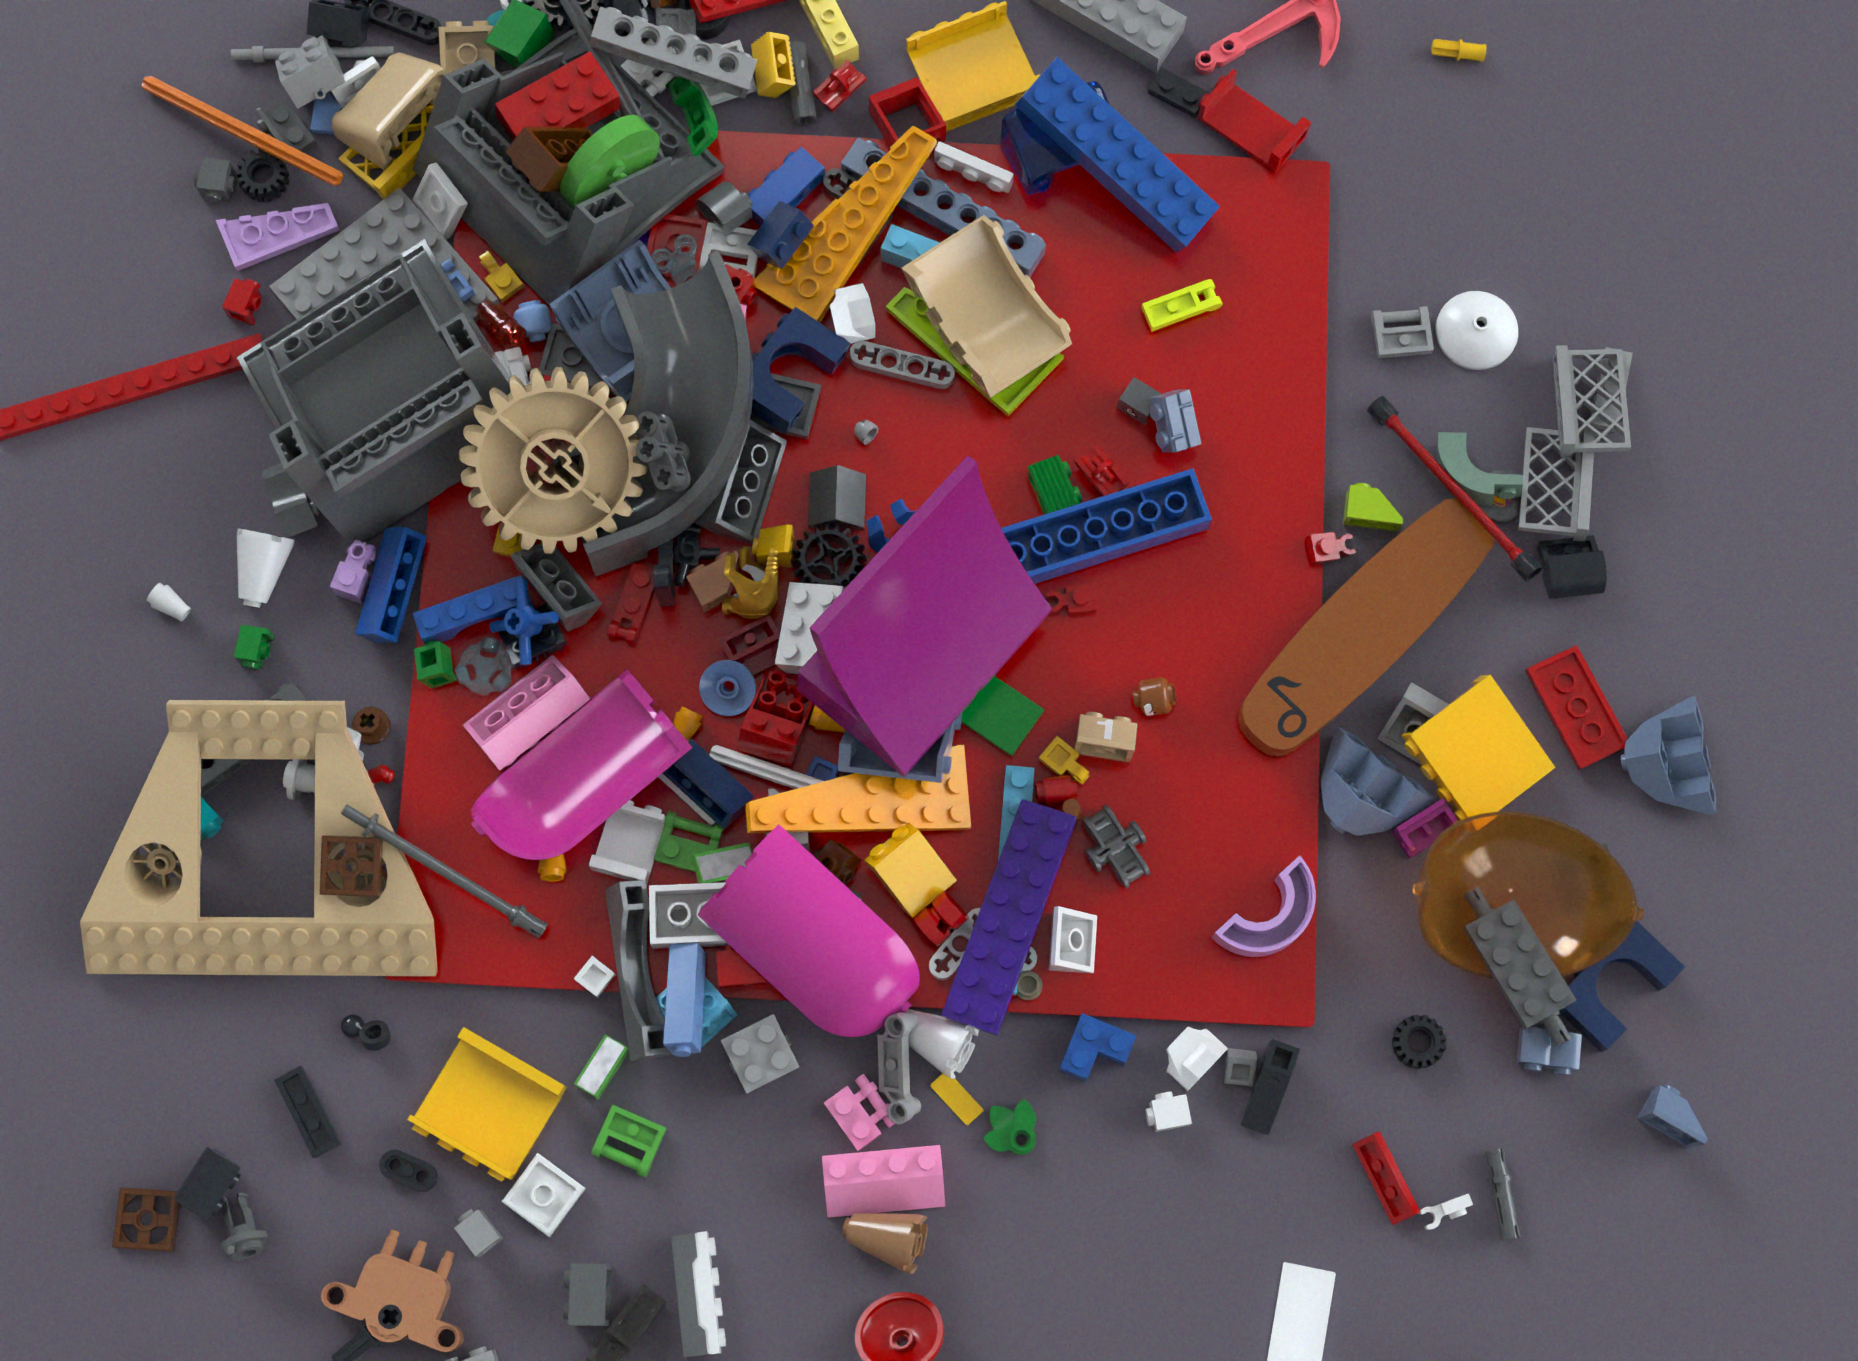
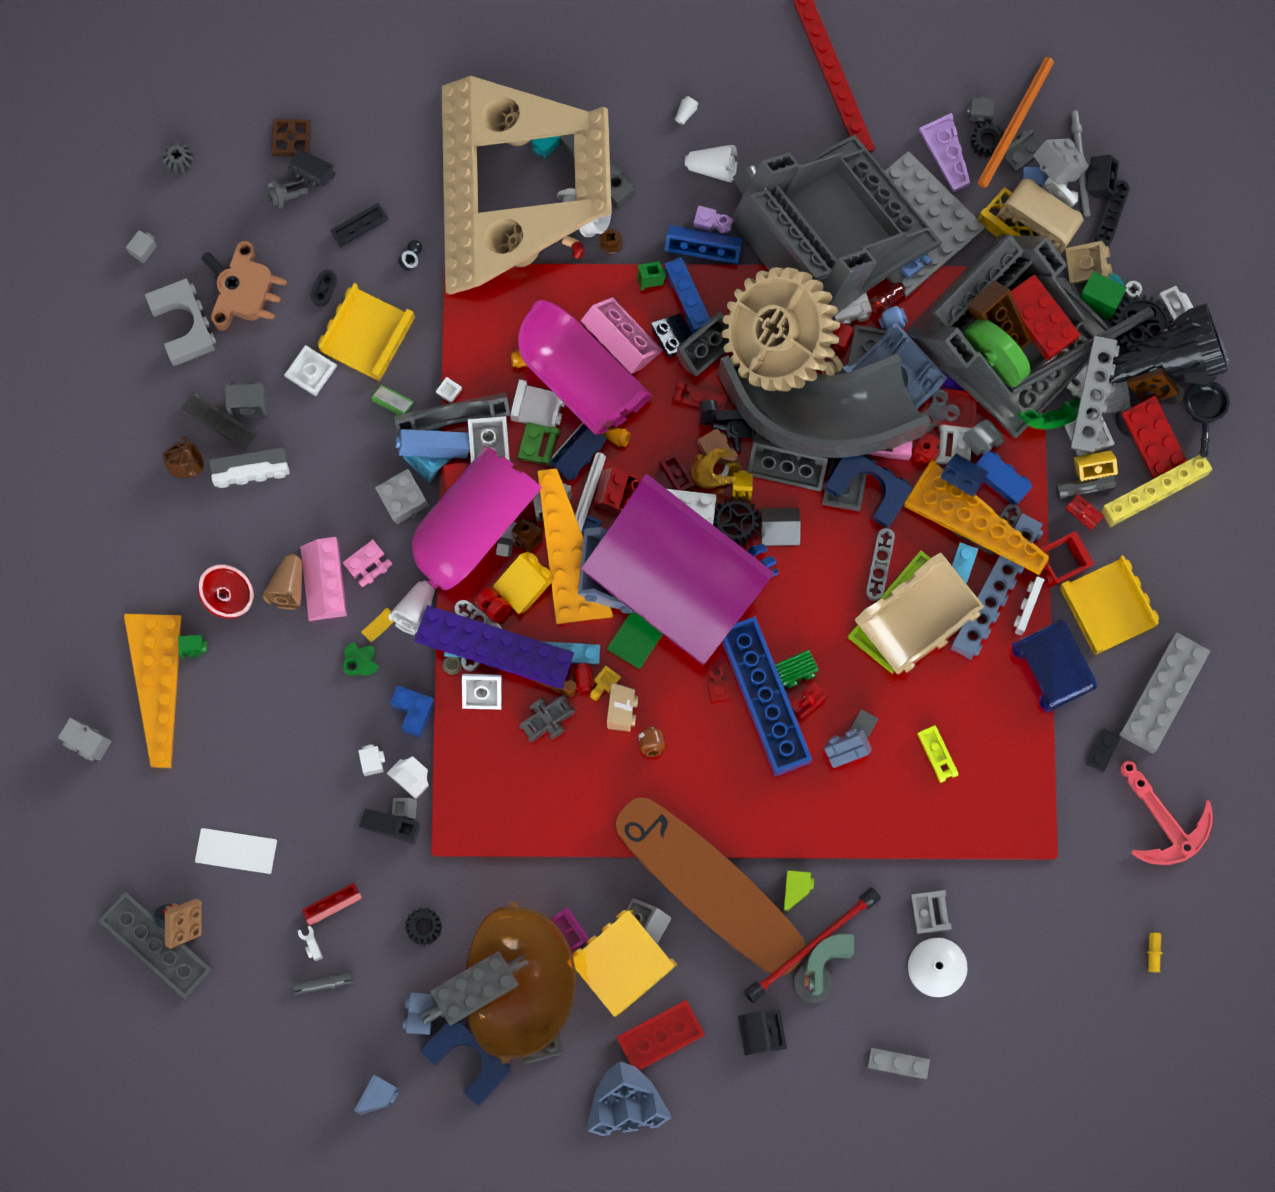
camera: 90 degrees right, 0 degrees up
red brick [222,278,262,326] -> none
green brick [234,625,275,671] -> none
reddish brown piece [319,835,383,897] -> none
dark grey bar [340,804,548,939] -> none
white plate [412,162,468,240] -> none
light grey brick [454,1209,503,1258] -> none
clear light blue piece [455,637,514,695] -> none
yellow plate [479,251,524,302] -> none
blue bar [489,579,559,665] -> none
bright green plate [591,1104,667,1178] -> none
dark grey axle [636,411,691,492] -> none
flat silver slope [693,842,752,884] -> none
medium blue dish [699,660,756,716] -> none
white slope [830,283,875,344] -> none
light grey hinge [854,420,879,445] -> none
light grey plate [877,1011,921,1124] -> none
blue brick [1015,57,1220,253] -> none
red panel [1198,69,1312,173] -> none
lavender brick [1211,856,1316,957] -> none
plate [1305,532,1356,564] -> none
sand blue brick [1321,727,1435,836] -> none
light grey fence [1518,427,1595,542] -> none
light grey fence [1552,345,1631,457] -> none

